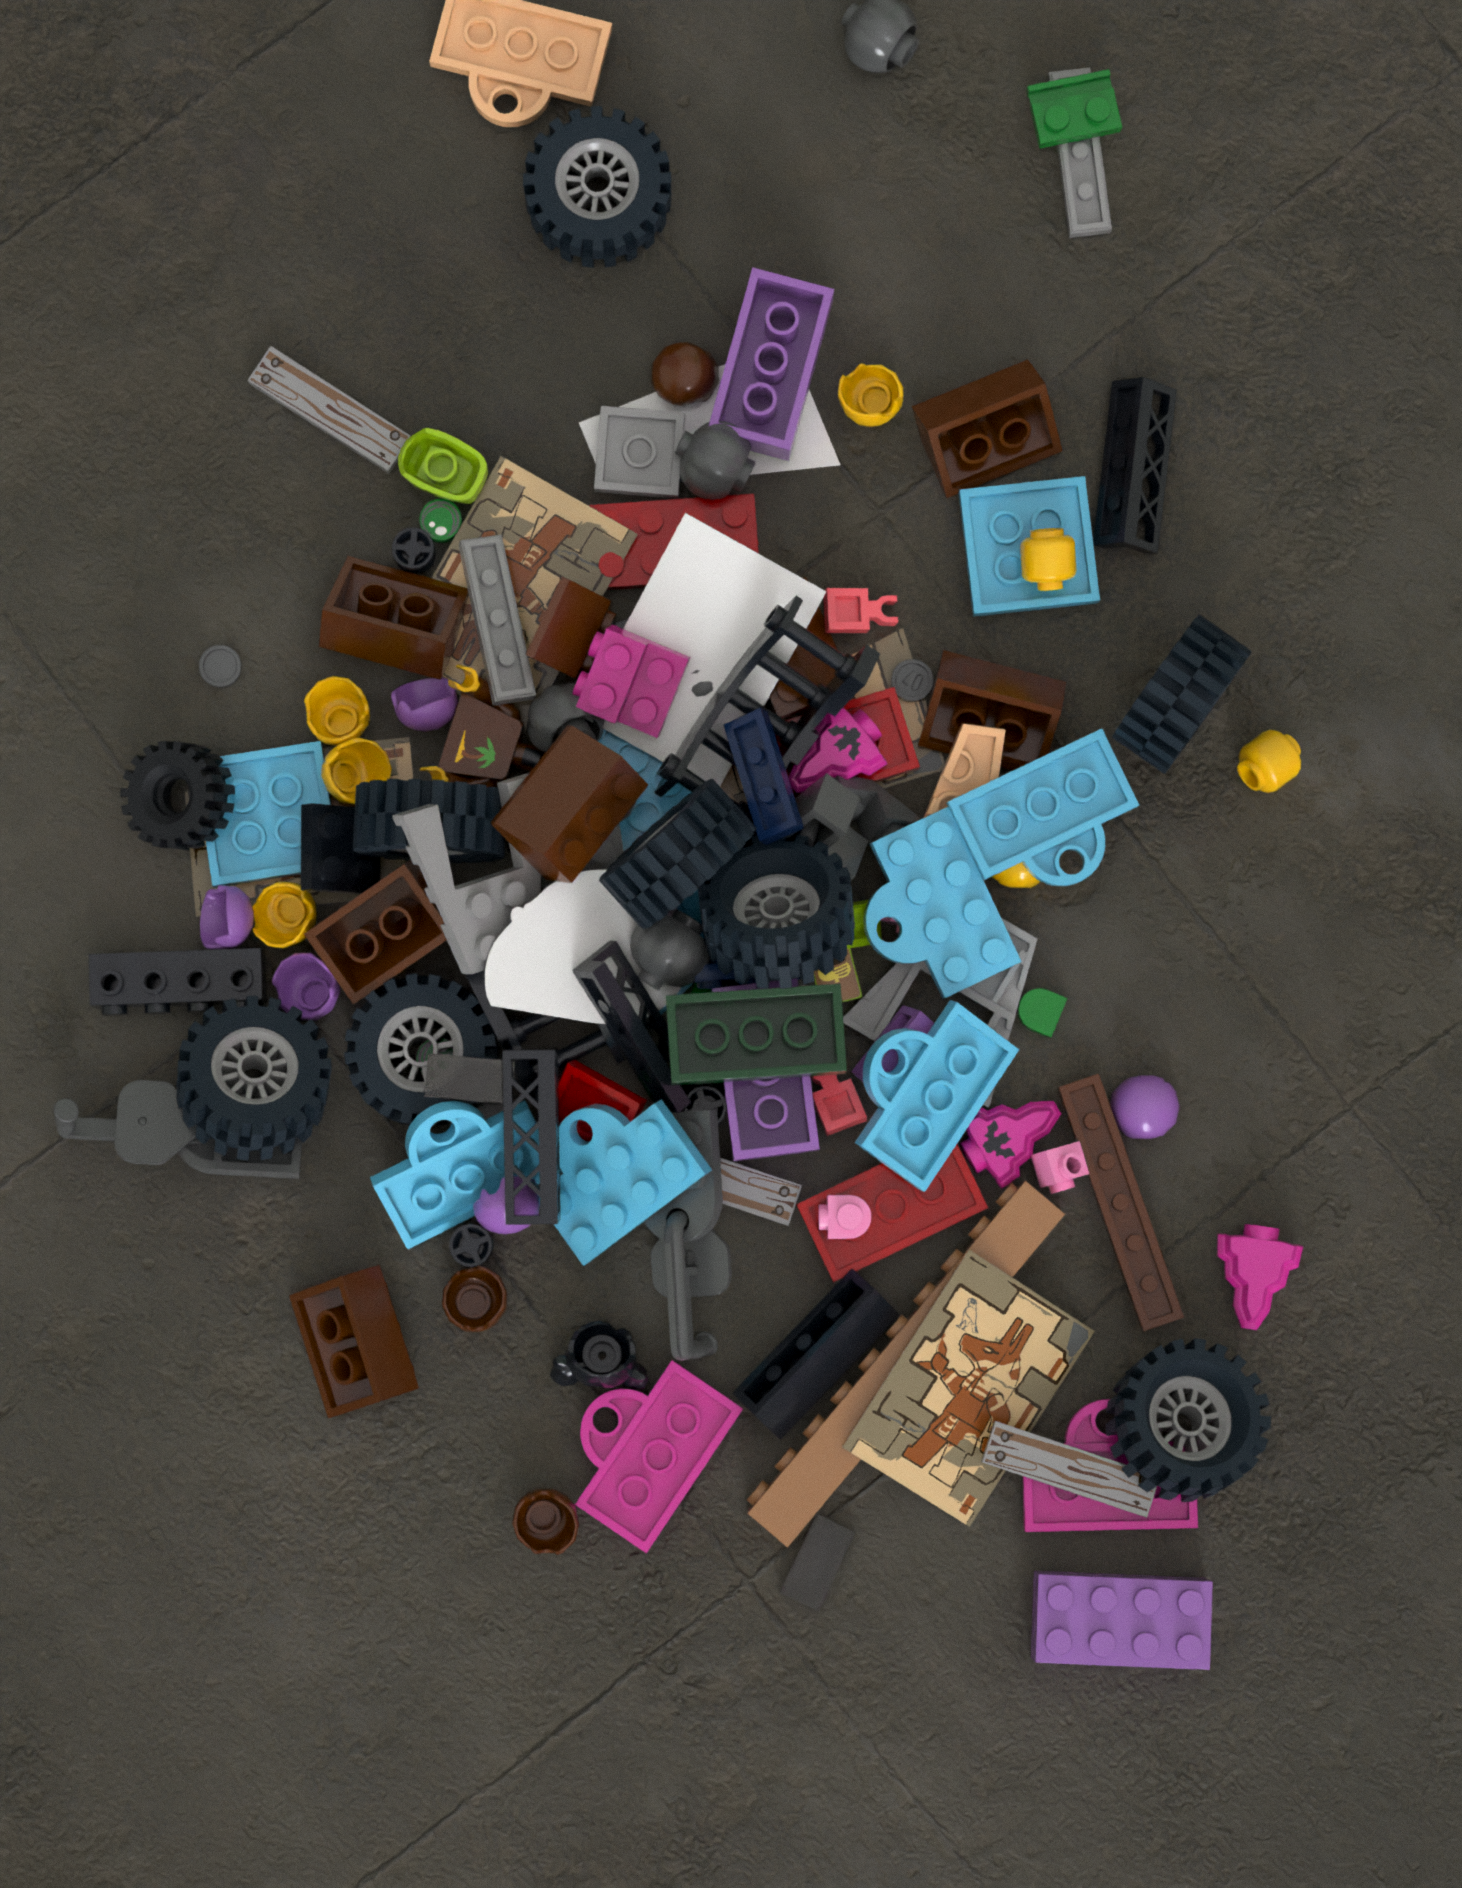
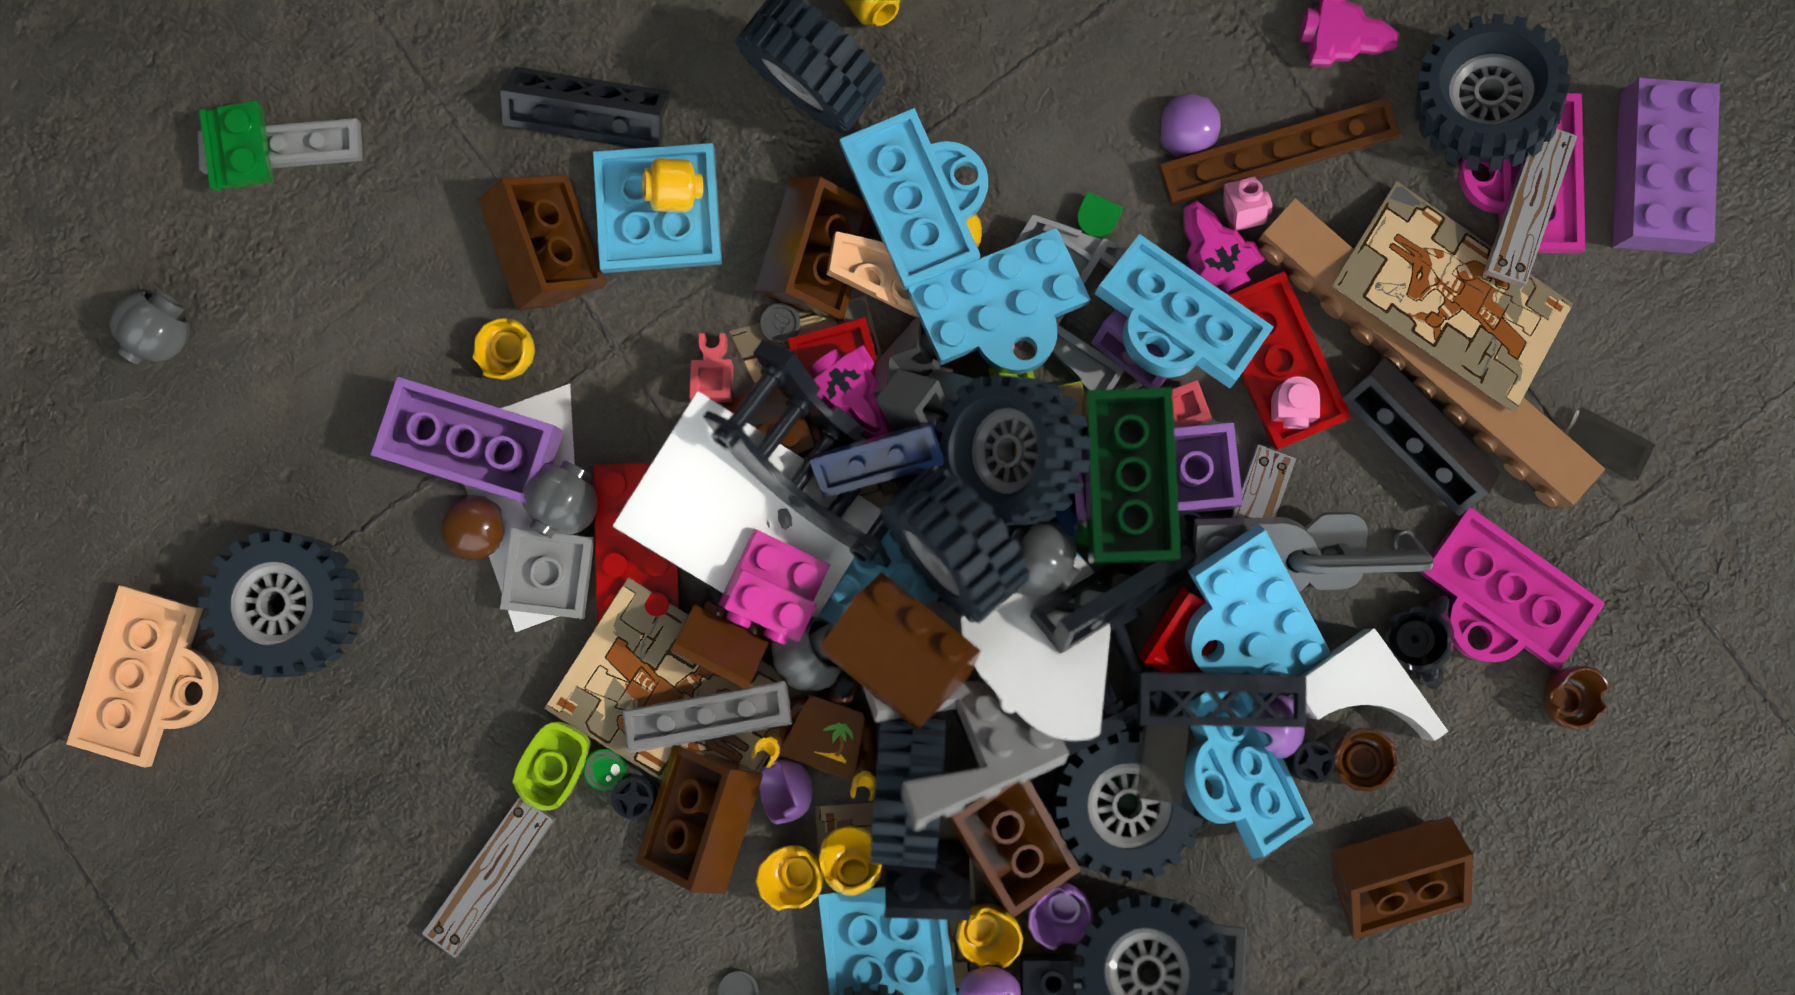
camera: 80 degrees left, 0 degrees up
none -> white arch [1288,628,1448,741]

